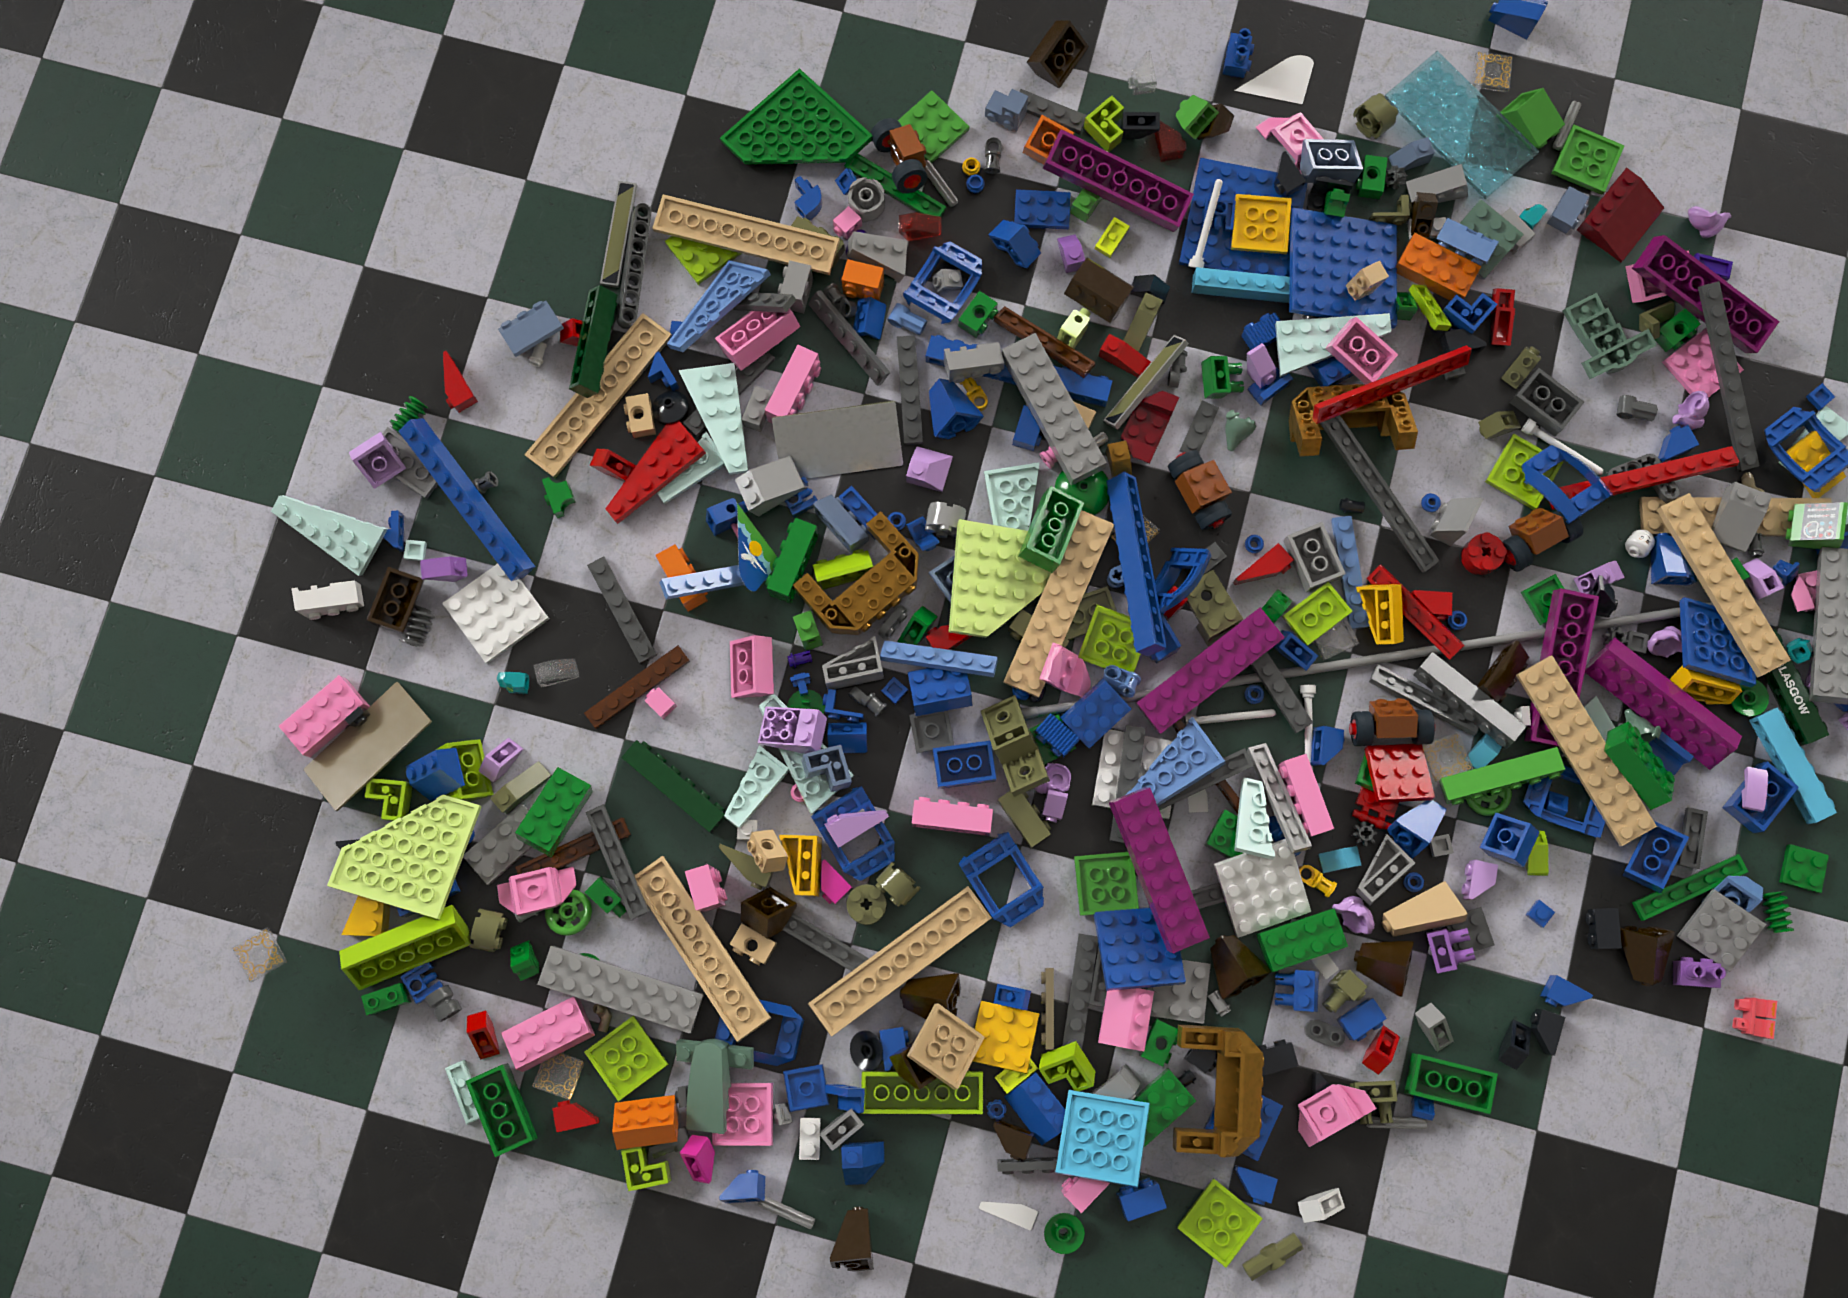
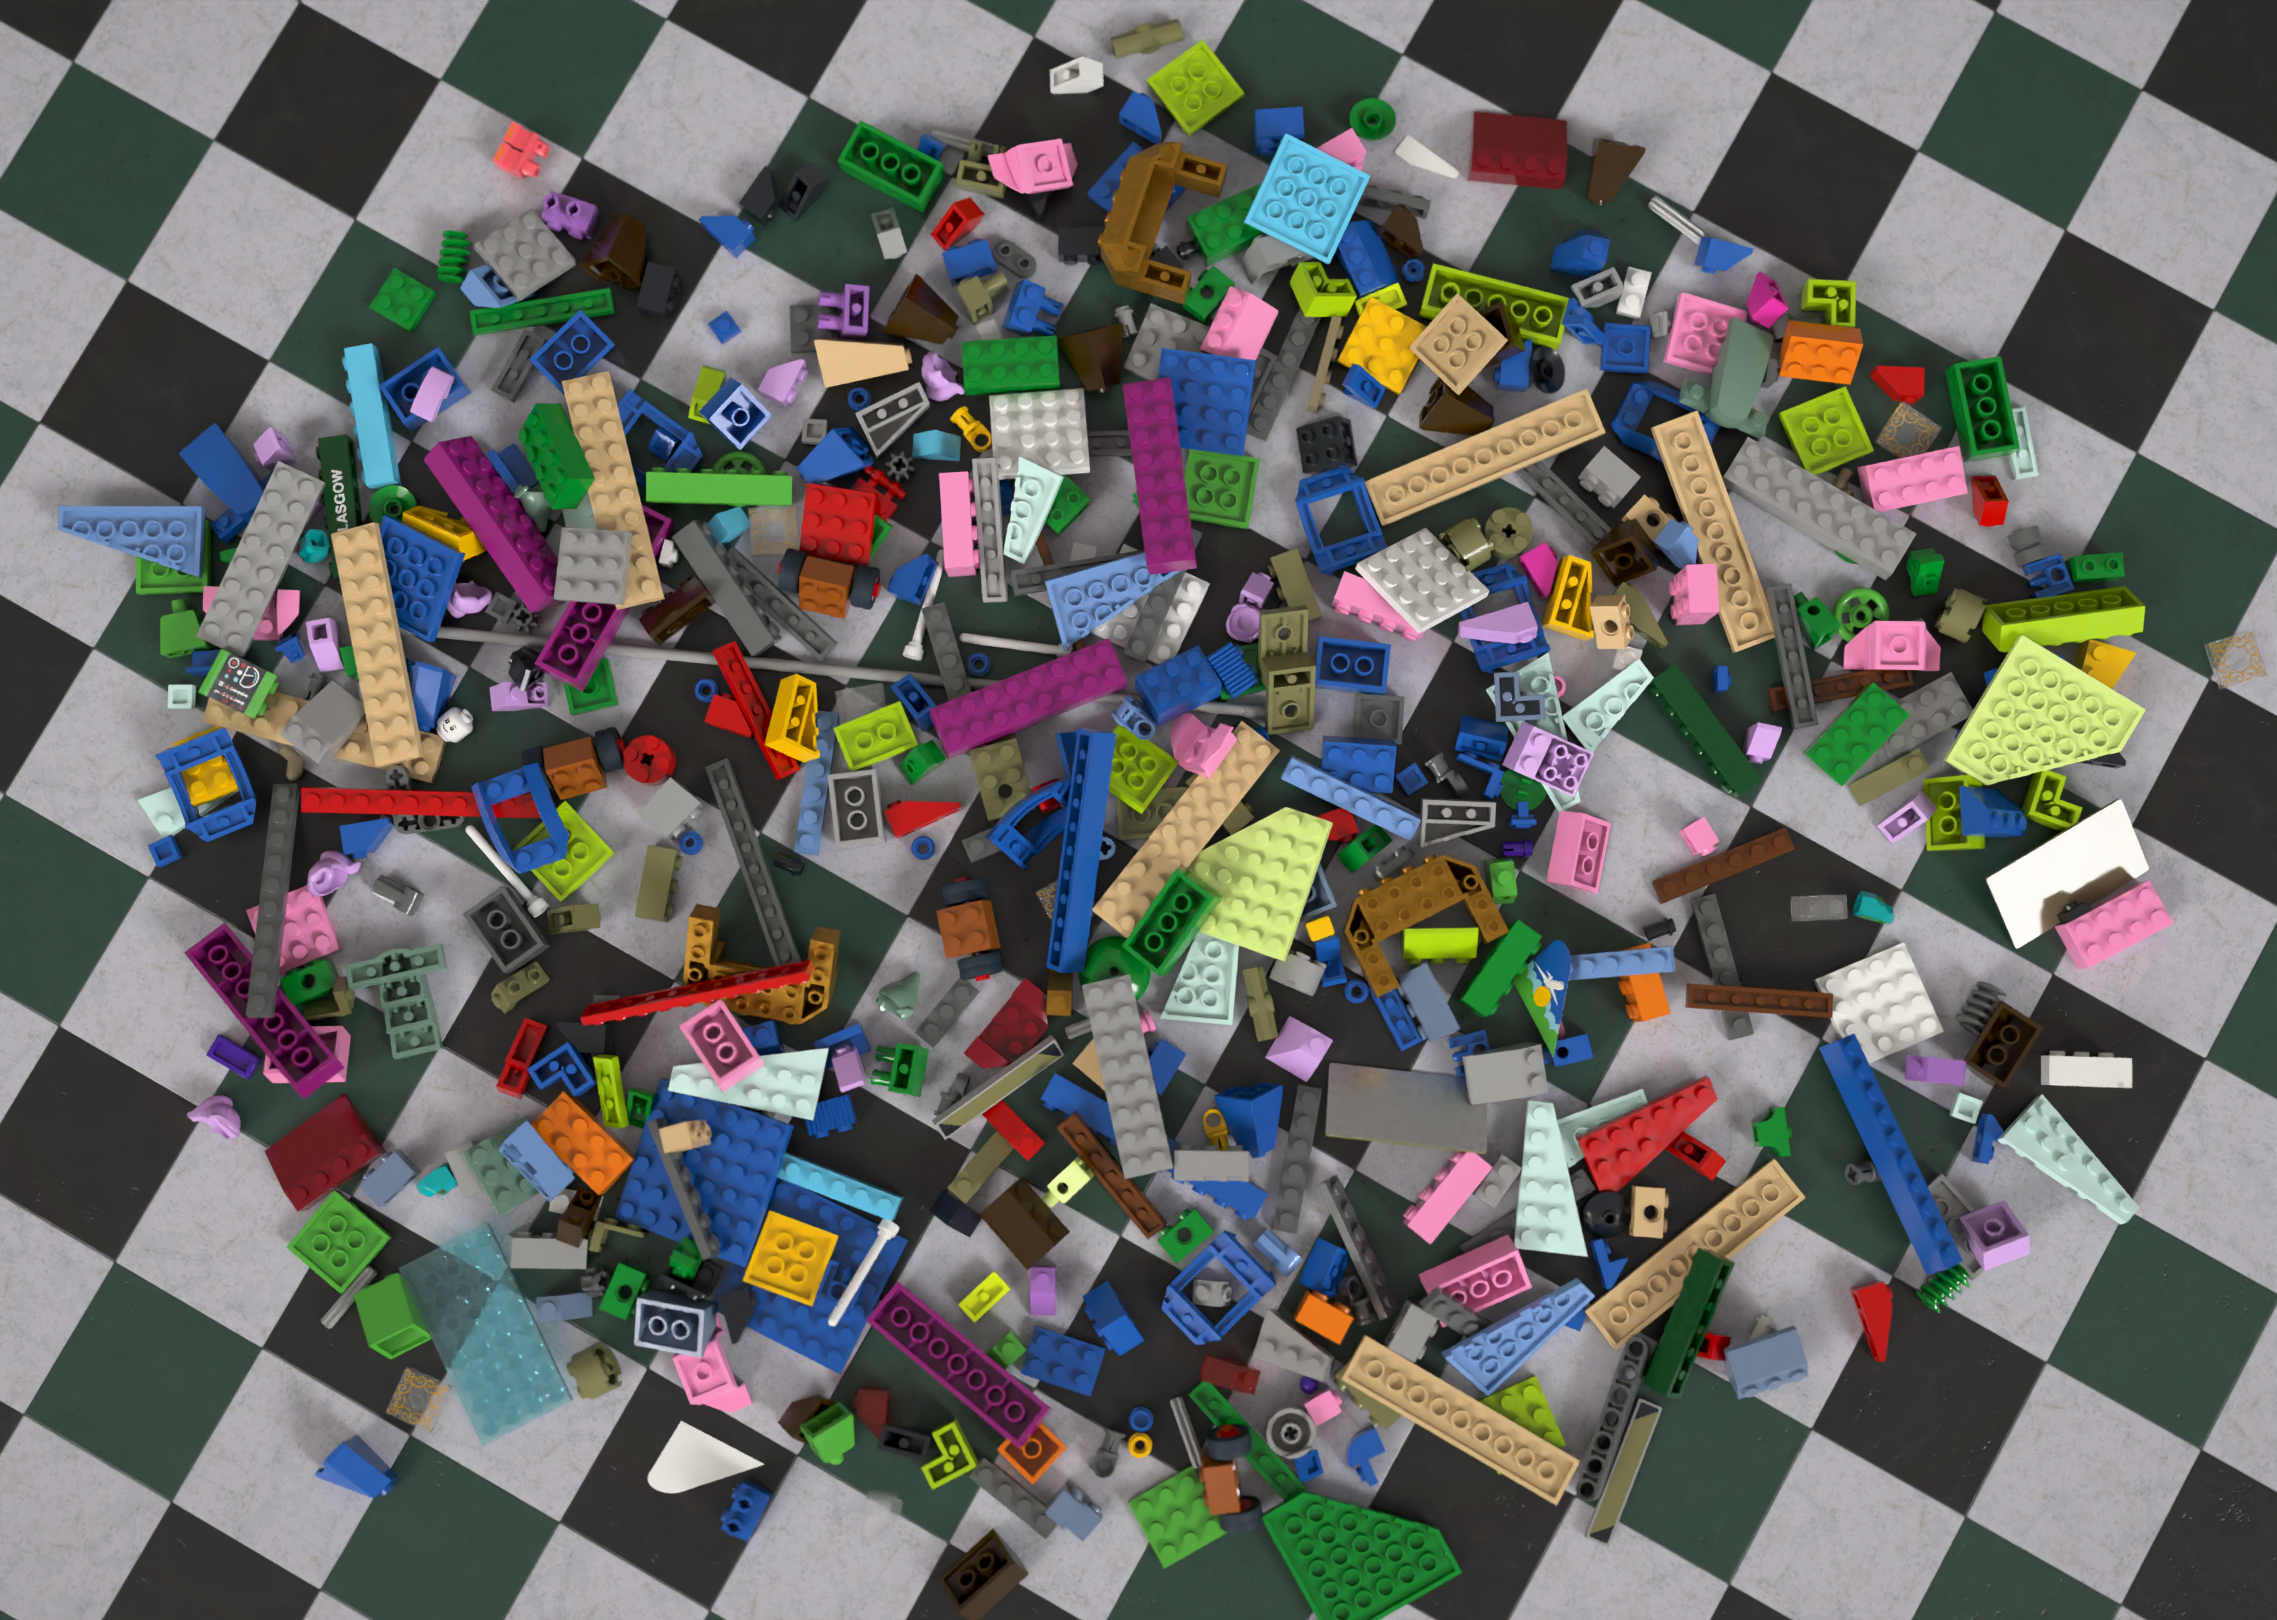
camera: 165 degrees left, 5 degrees up
none -> light grey plate [554,527,632,605]
none -> olive brick [635,845,683,923]
none -> dark grey plate [647,1118,721,1260]
none -> olive piece [1242,966,1278,1042]
none -> black bracket [1296,416,1358,474]
none -> yellow slope [1303,916,1334,941]
none -> white plate [1356,528,1489,634]
none -> dark red slope [1467,111,1567,190]
none -> light grey brick [1578,446,1641,509]
none -> black pin [1643,917,1676,941]
none -> medium blue slope [1653,519,1698,569]
none -> reddish brown plate [1685,983,1833,1018]
none -> blue plate [1713,666,1731,693]
none -> lavender slope [1742,722,1782,764]

